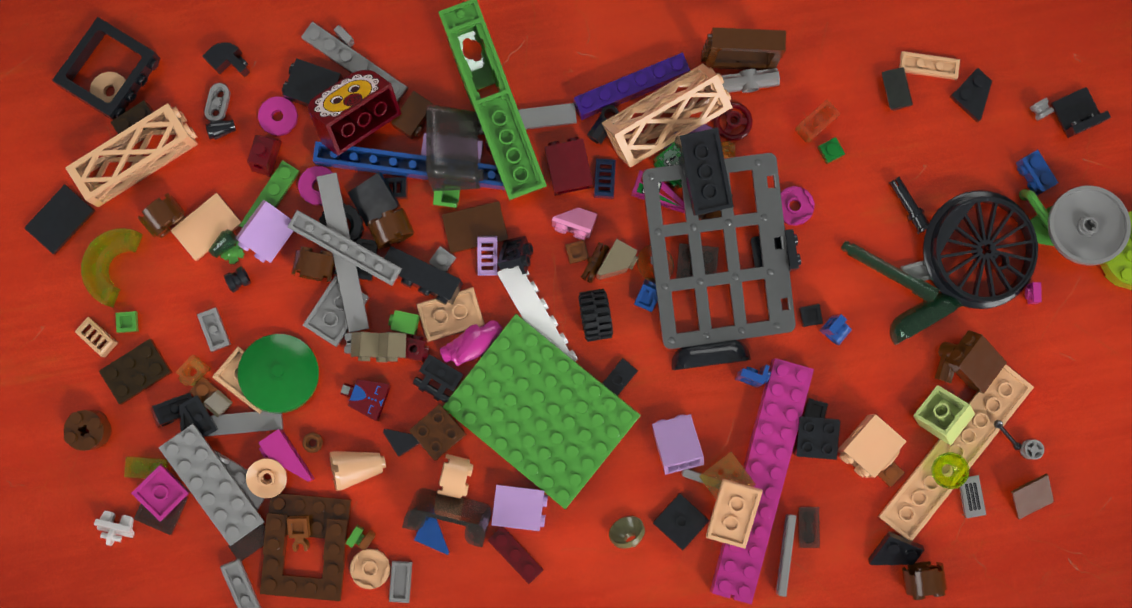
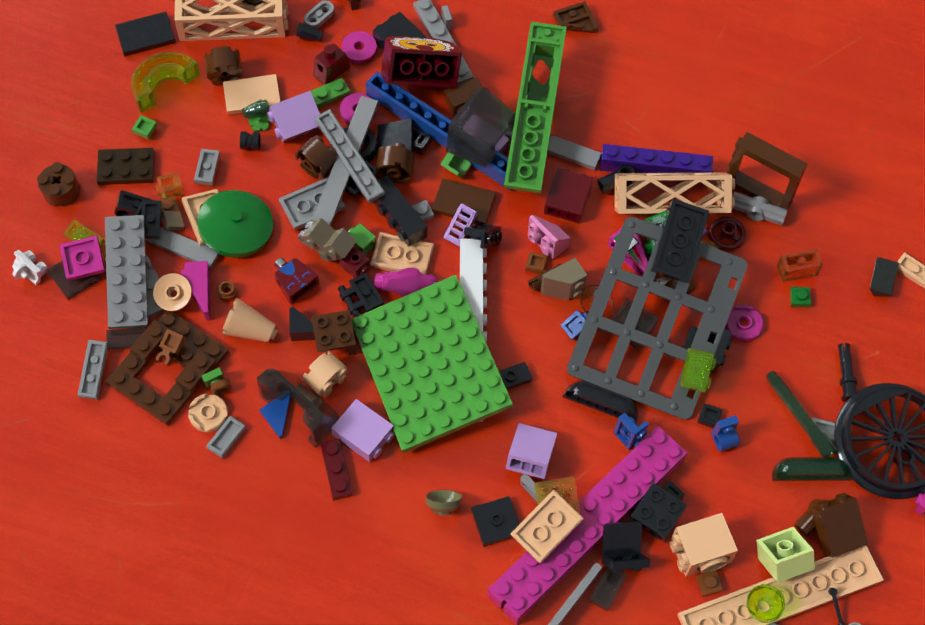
camera: 30 degrees right, 20 degrees down
light nougat slope [75,317,118,357] -> none
black tyre [578,289,613,342] -> none
dark blue slope [594,159,616,199] -> none
none -> black bracket [602,521,650,573]
none -> clear neon green brick [679,348,716,392]

